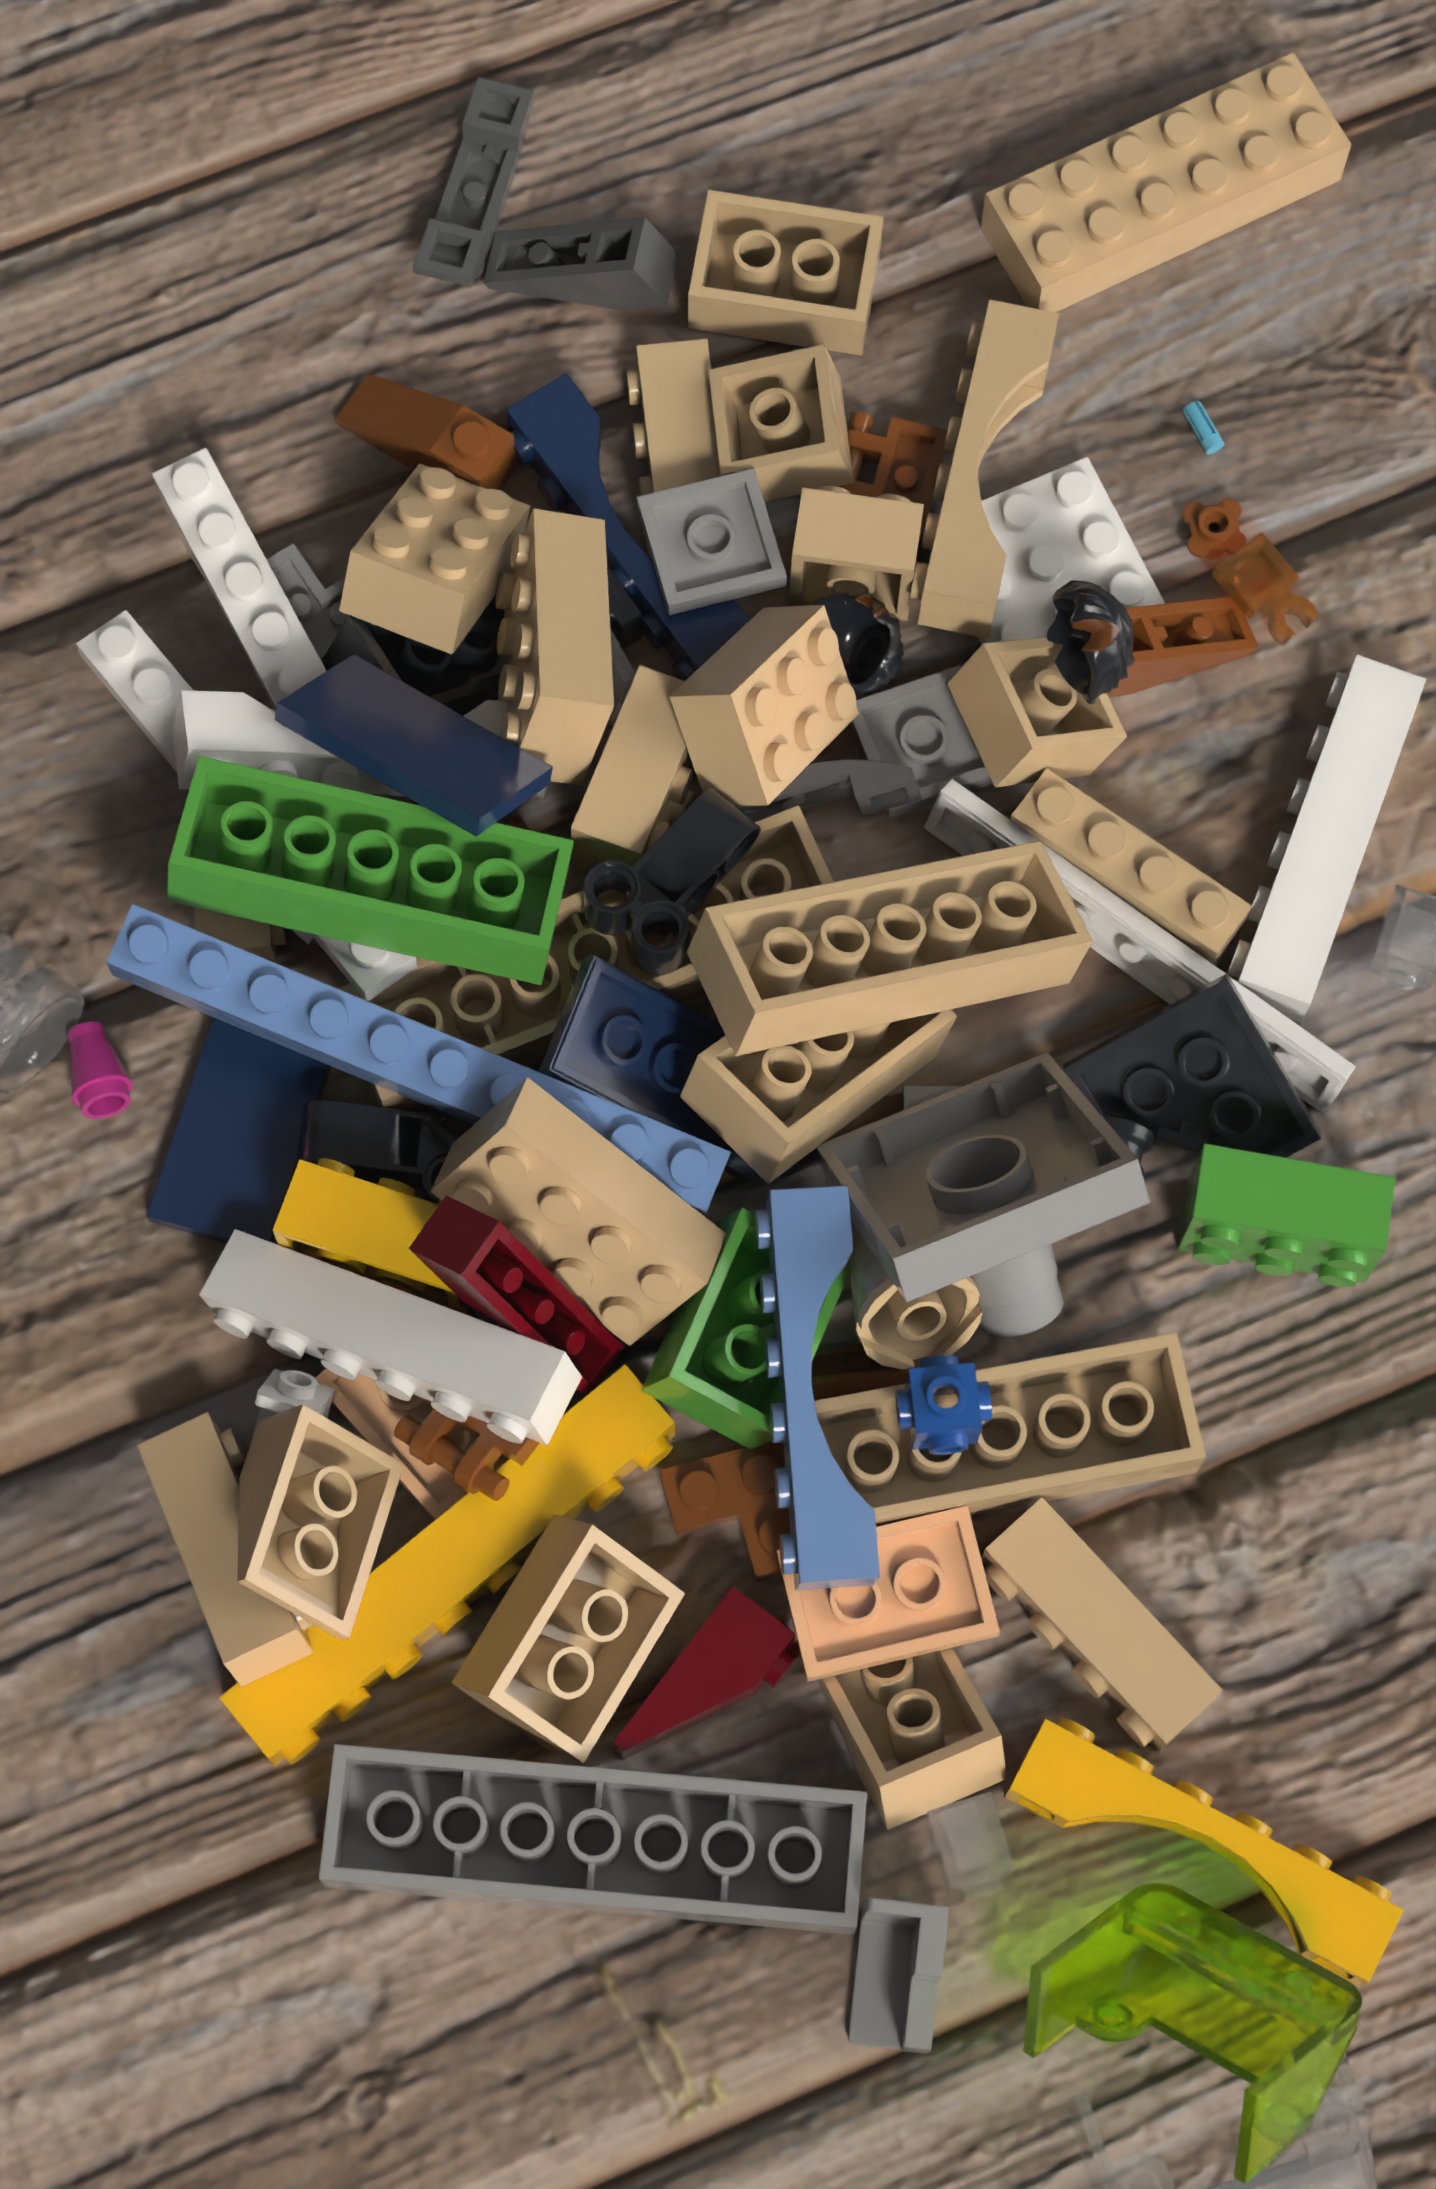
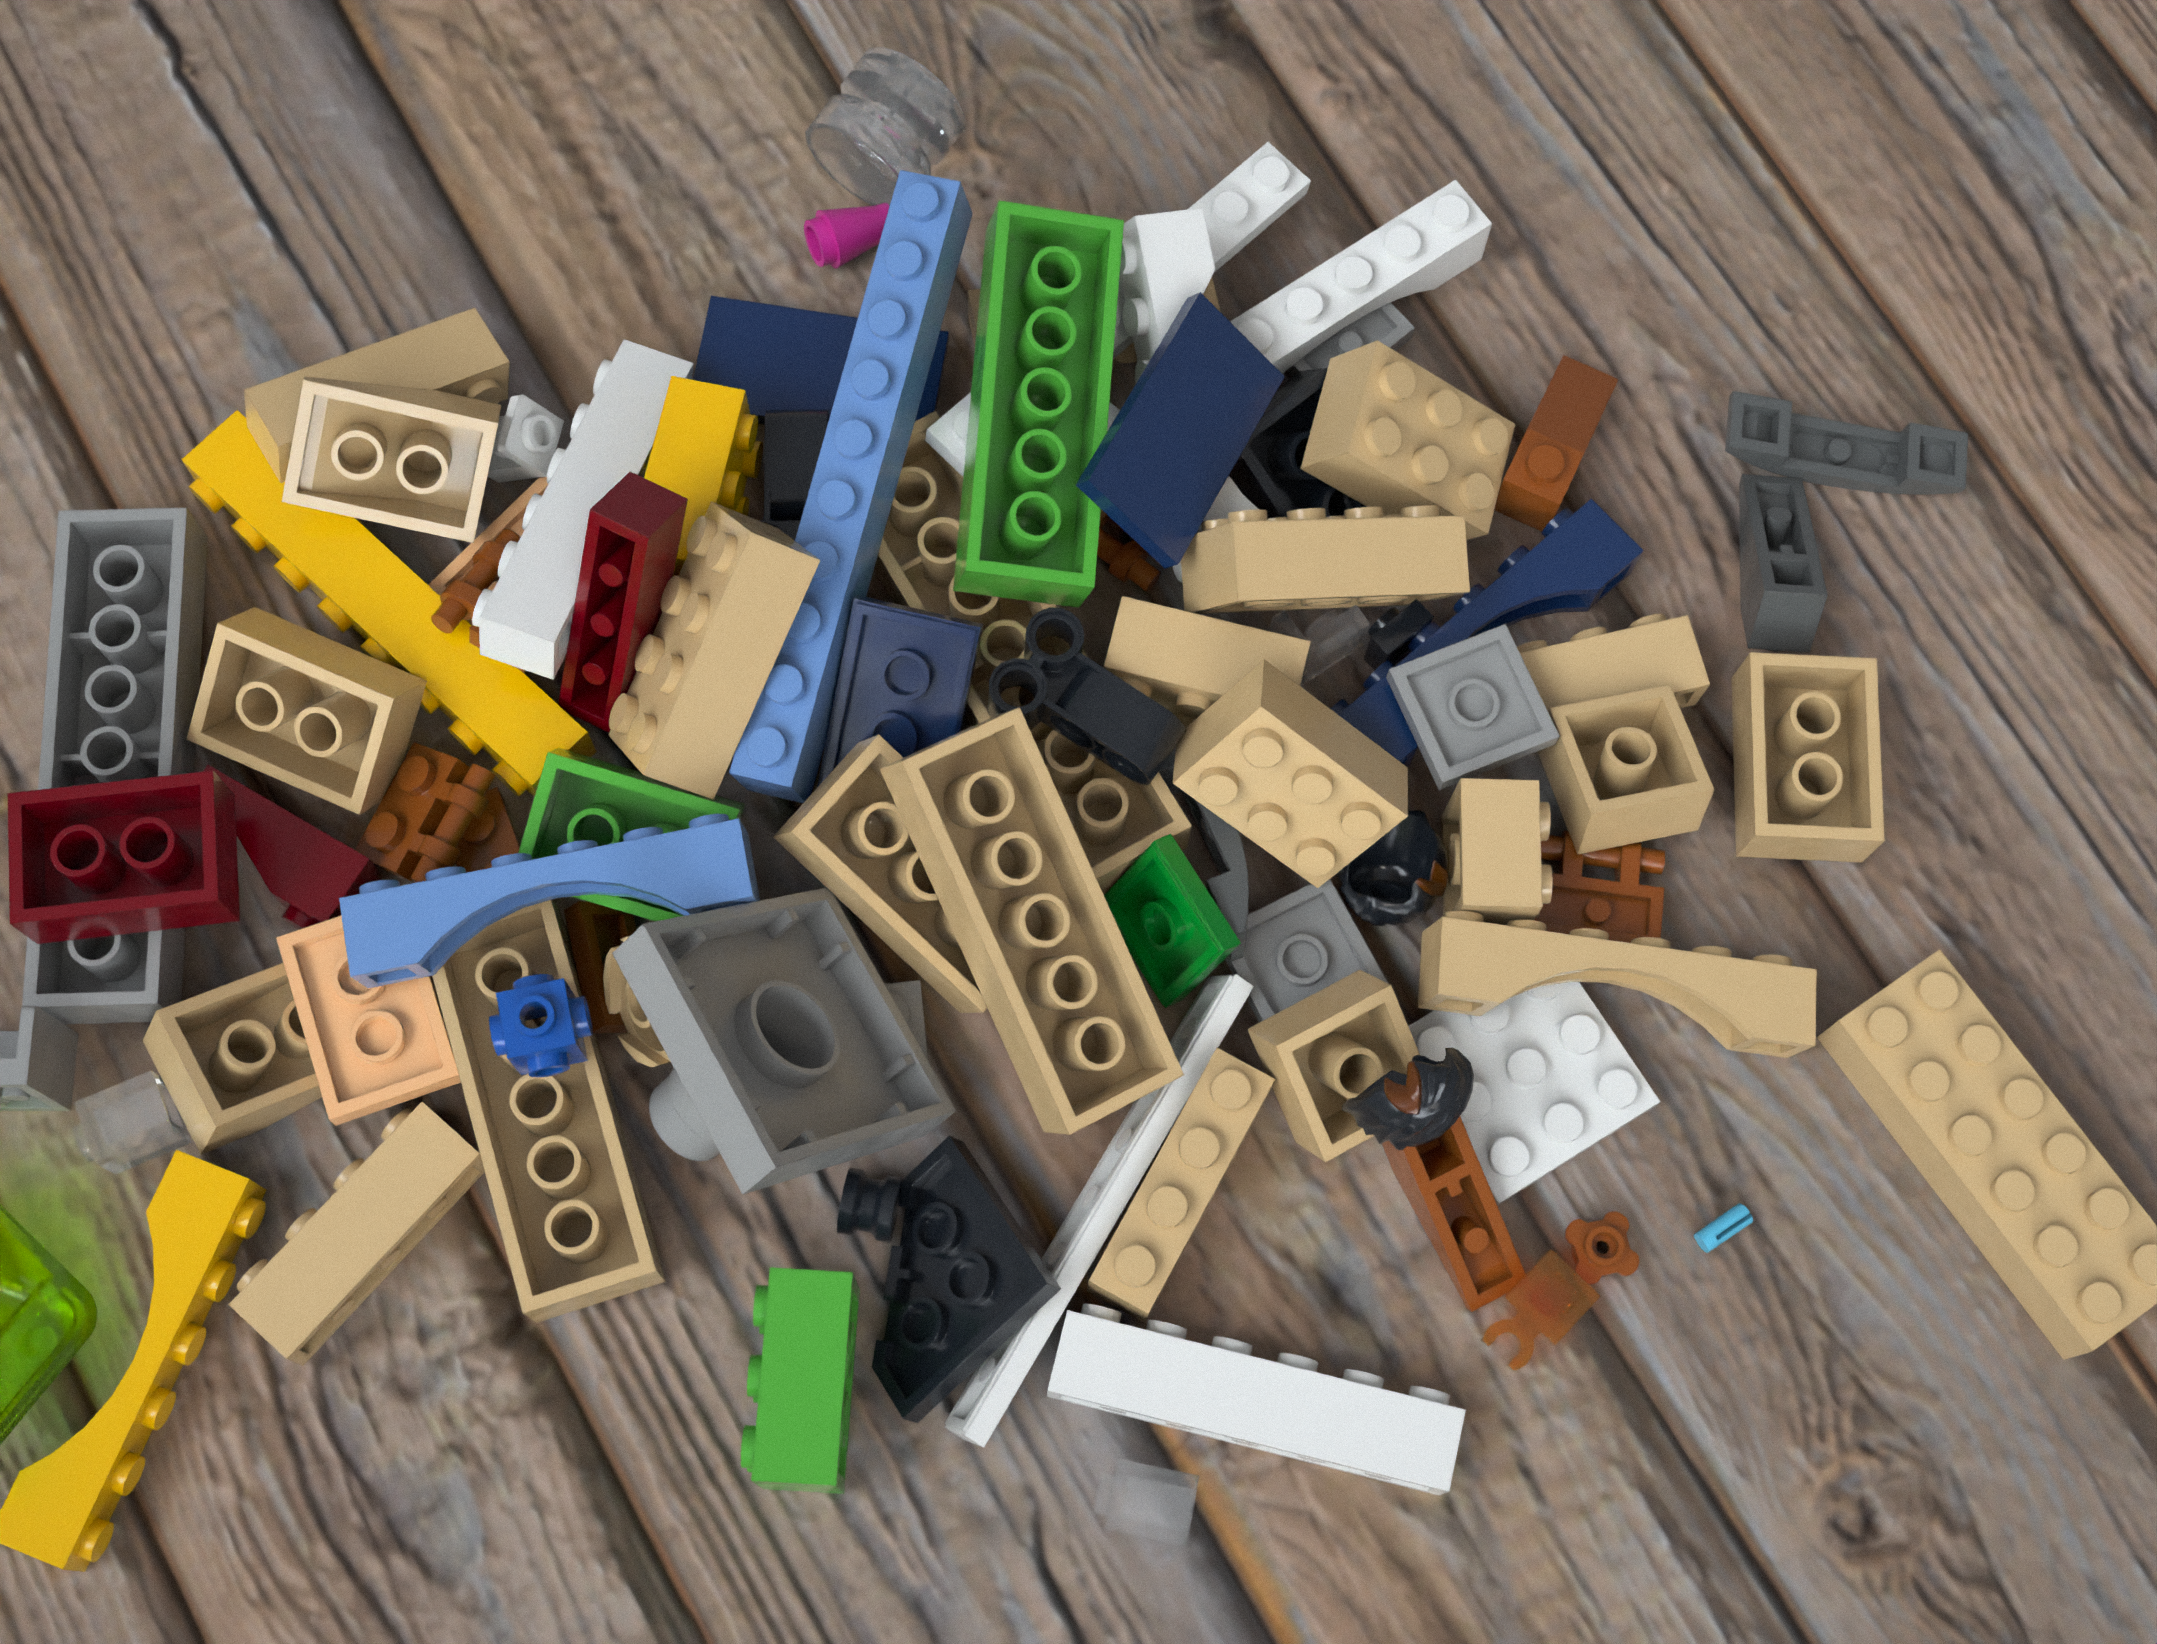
camera: 80 degrees right, 0 degrees up
none -> dark red brick [7,771,240,944]
none -> dark orange plate [355,742,495,882]
none -> green tile [1104,834,1241,1008]

